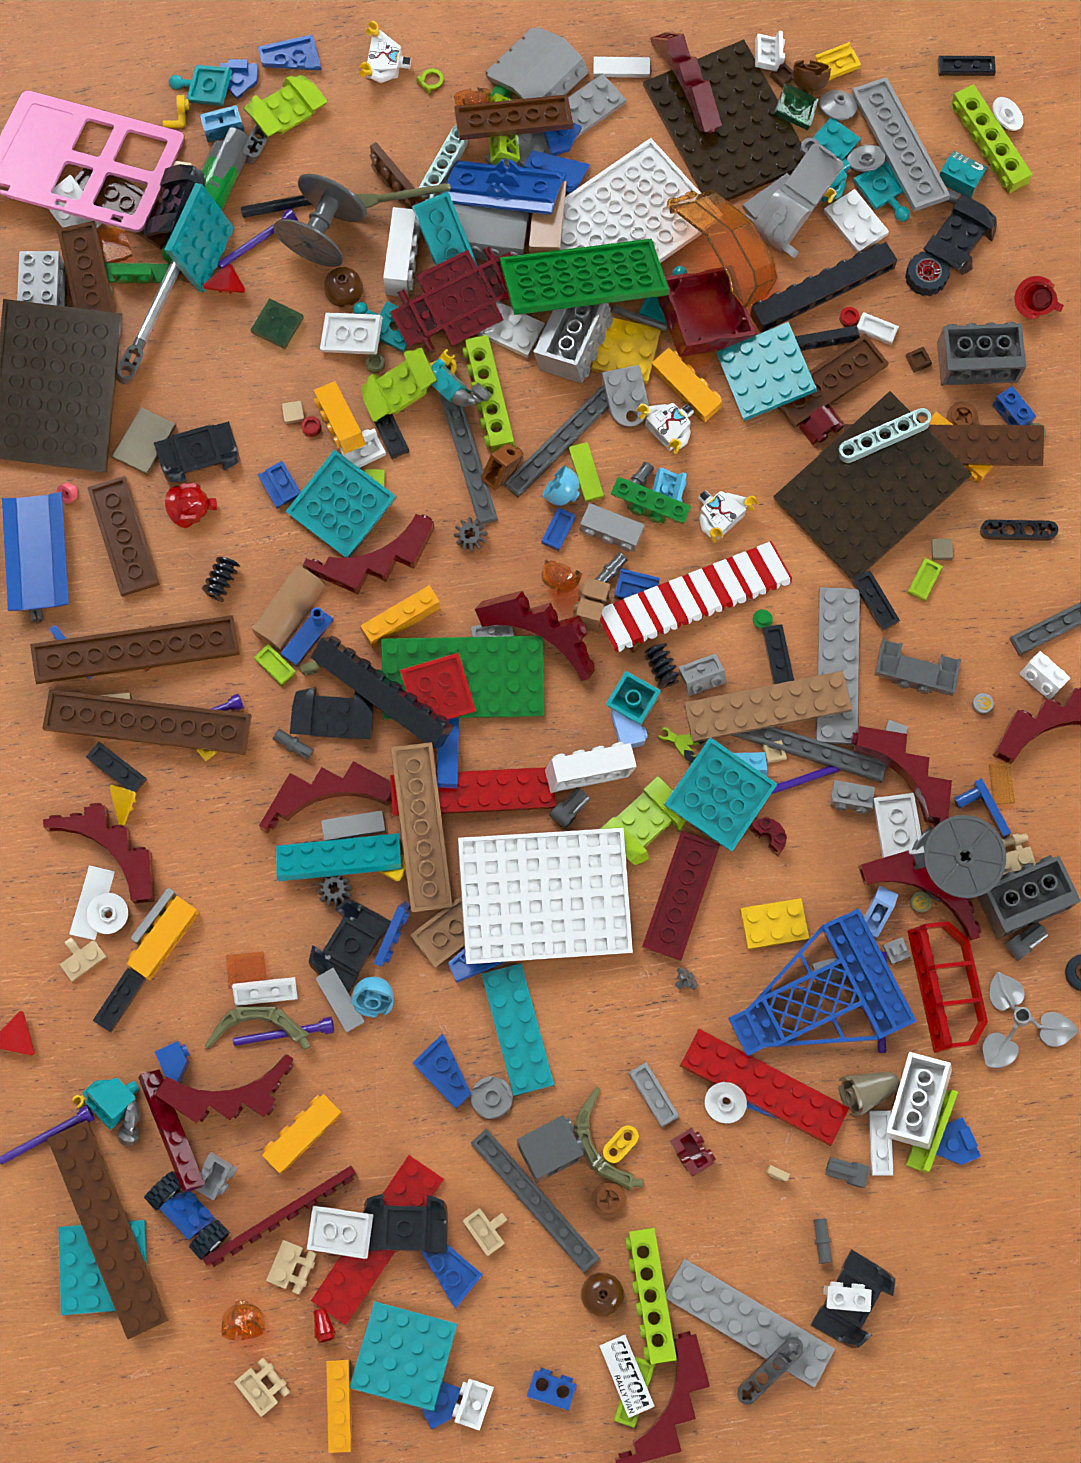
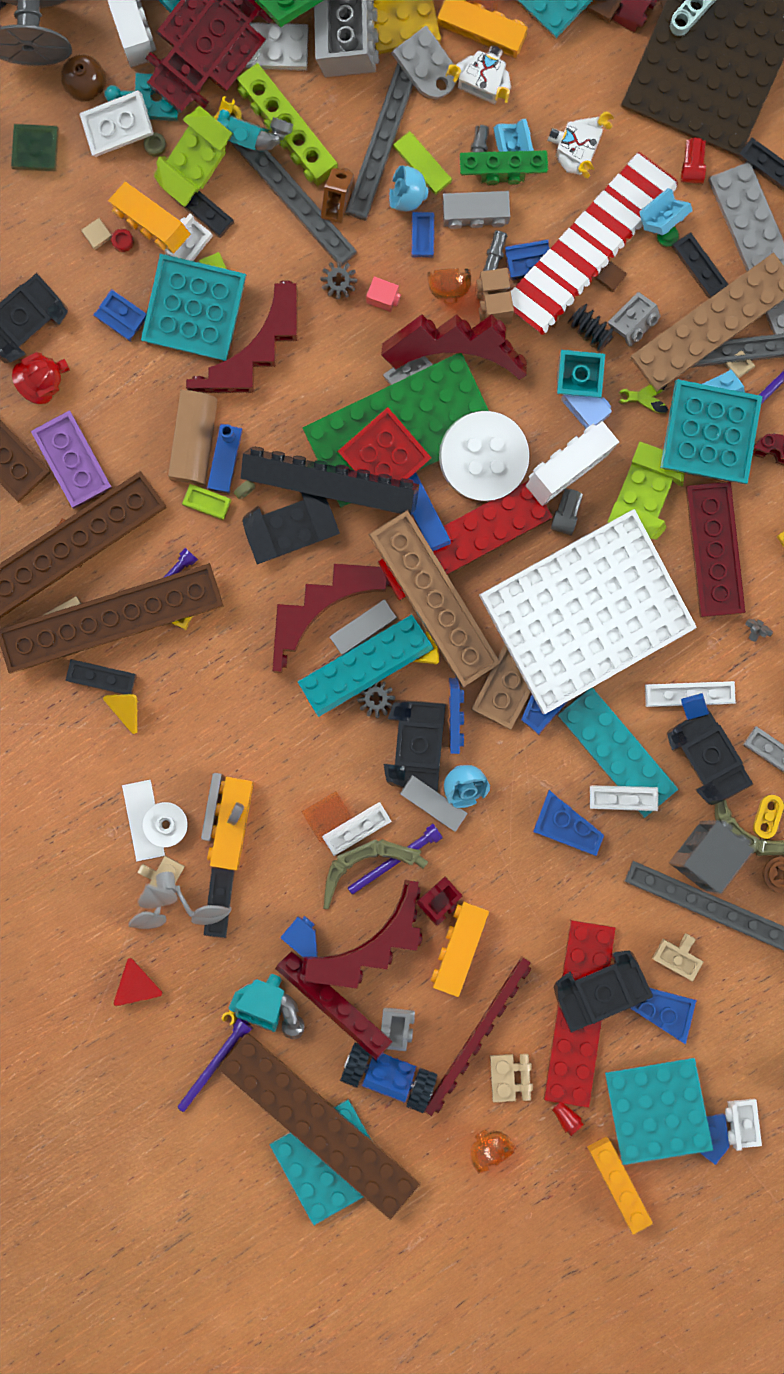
camera: 25 degrees left, 10 degrees up
dark red arch [43,803,155,904] -> none
black piece [202,557,241,602] -> none
tan plate [234,1357,290,1417] -> none
dark grey pin [273,728,314,760] -> none
white plate [307,1206,373,1259] -> none
light orange brick [360,585,441,649] -> none
light grey tile [471,1076,513,1119] -> none
none -> medium lavender plate [31,410,112,509]
none -> light grey plant [128,872,231,929]
none -> flat silver tile [227,802,244,825]
none -> coral brick [366,277,401,312]
none -> dark red cylinder [416,876,463,927]
none -> white brick [439,411,529,501]
none -> white tile [590,785,658,811]
none -> reddish brown tile [596,261,627,292]
none -> medium azure bracket [639,188,693,235]
none -> white tile [645,681,736,707]
none -> black piece [667,708,753,805]
none -> red piece [681,138,706,184]
none -> blue tile [681,693,709,720]

